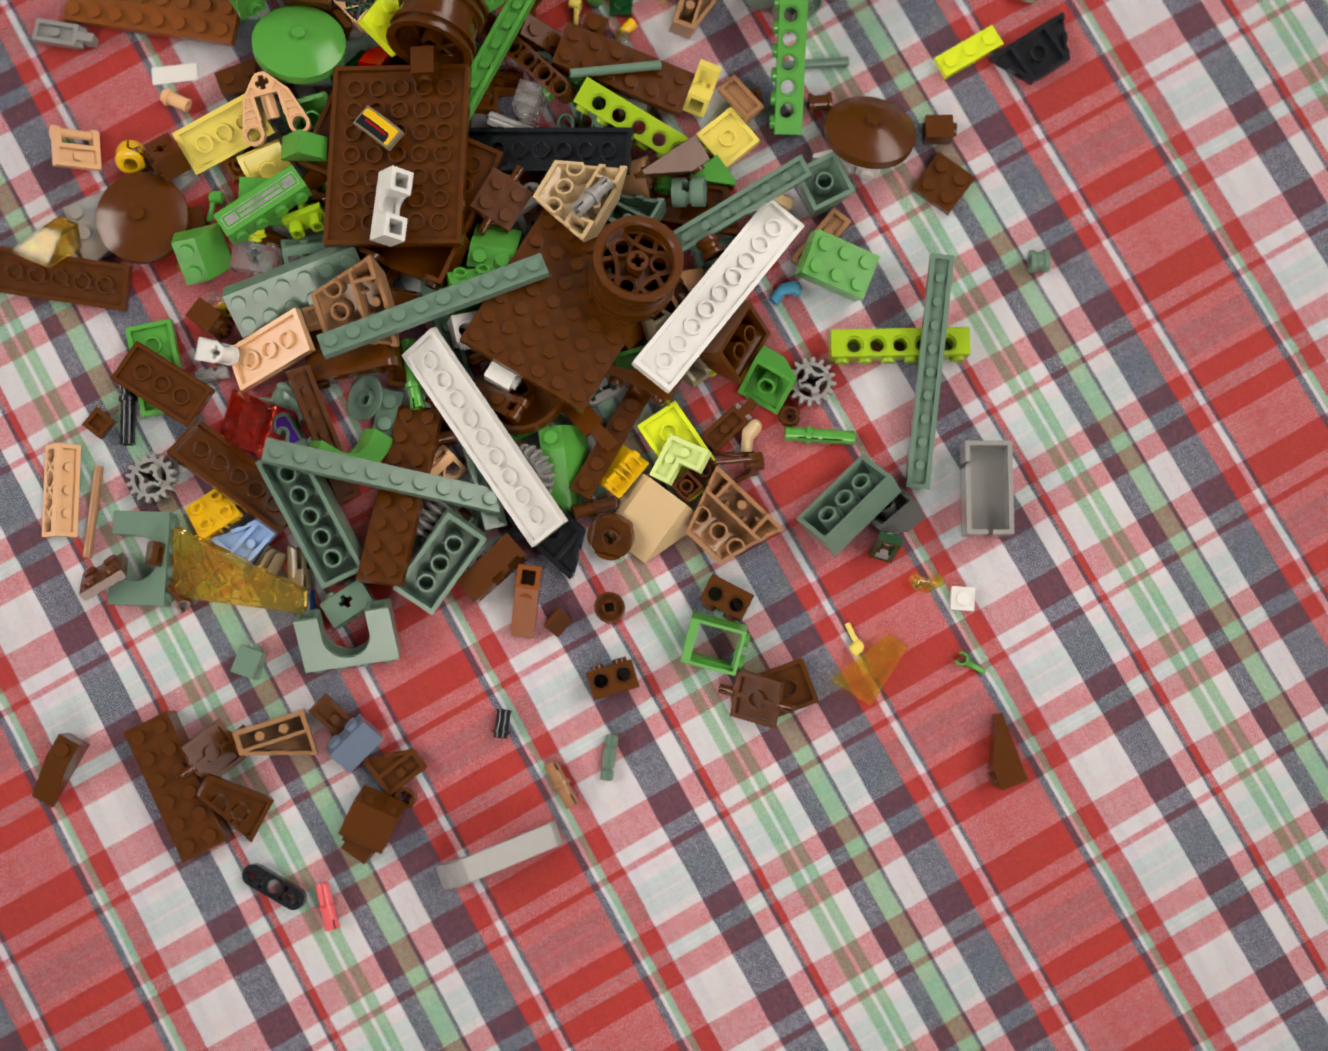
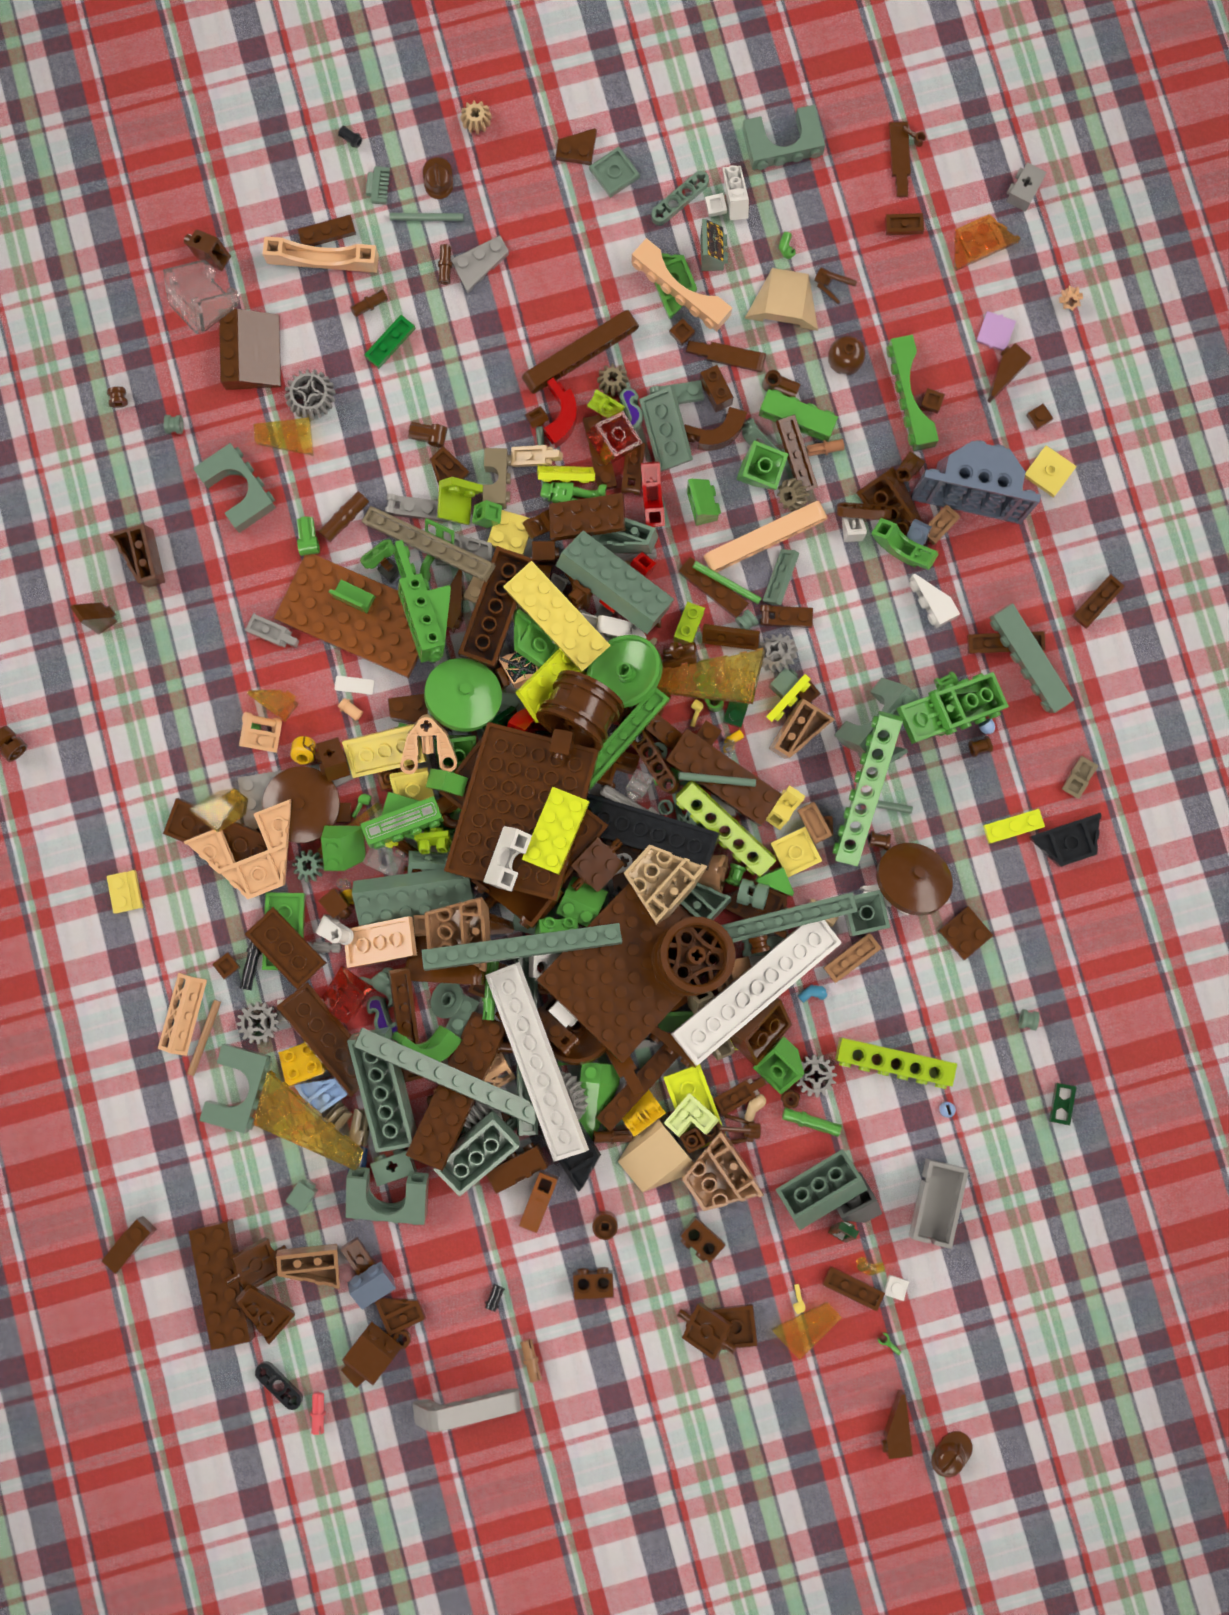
camera: 15 degrees right, 0 degrees up
reddish brown plate [79,552,128,601] -> none
reddish brown slope [145,541,166,567] -> none
reddish brown hand [166,585,193,613] -> none
slope [353,105,404,152] -> none
reddish brown slope [544,608,572,637] -> none
light grey pin [570,176,613,217] -> none
reddish brown plate [587,513,635,561] -> none
sand green axle [600,734,618,781] -> none
slope [634,135,710,179] -> none
bright green window [680,611,751,676] -> none
bright green brick [794,229,880,302] -> none
sand green plate [905,253,955,489] -> none
reddish brown brick [922,114,957,145] -> none
none -> light nougat wing [184,799,292,899]
none -> clear yellow slope [247,689,299,722]
none -> sand green gear [292,850,324,883]
none -> neon yellow plate [522,787,590,875]
none -> reddish brown plate [822,1266,885,1311]
none -> reddish brown piece [931,1431,973,1477]
none -> light blue hinge [939,1102,956,1118]
none -> dark green piece [1049,1082,1077,1125]

